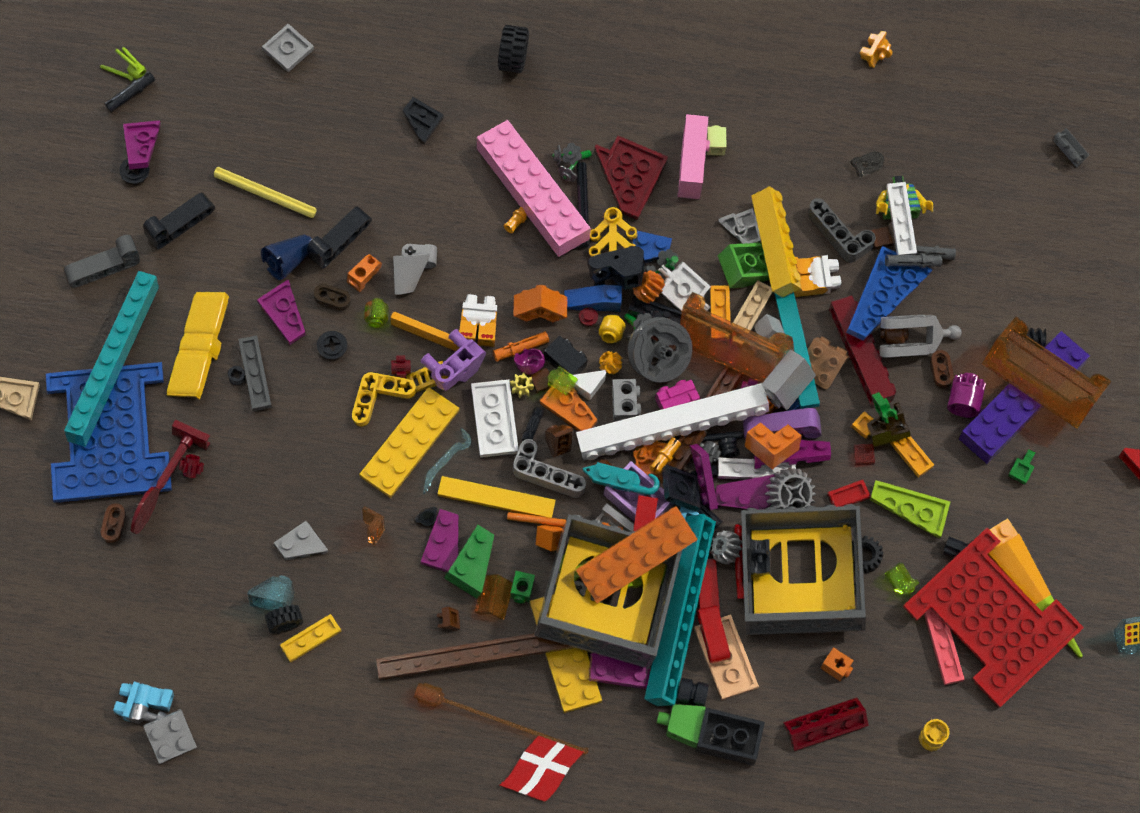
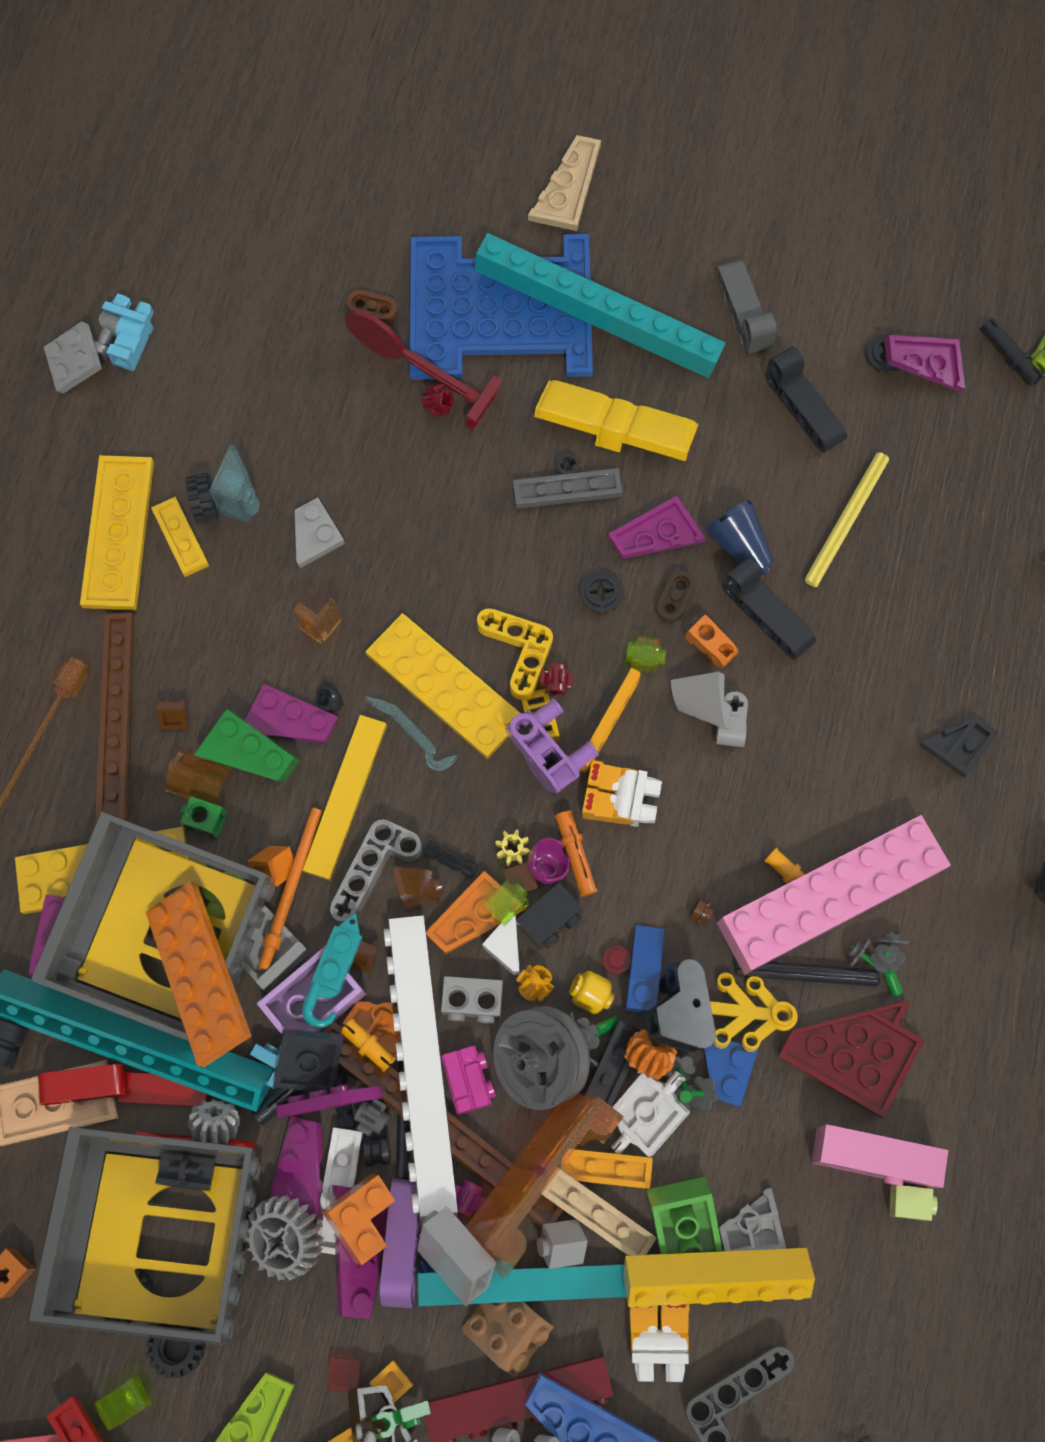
camera: 105 degrees right, 5 degrees up
white plate [471,380,518,458] -> none
orange brick [513,285,567,322] -> none
red tile [633,495,658,531] -> none
red tile [827,480,871,507] -> none
none -> yellow plate [80,455,154,610]
none -> reddish brown plate [689,898,714,925]

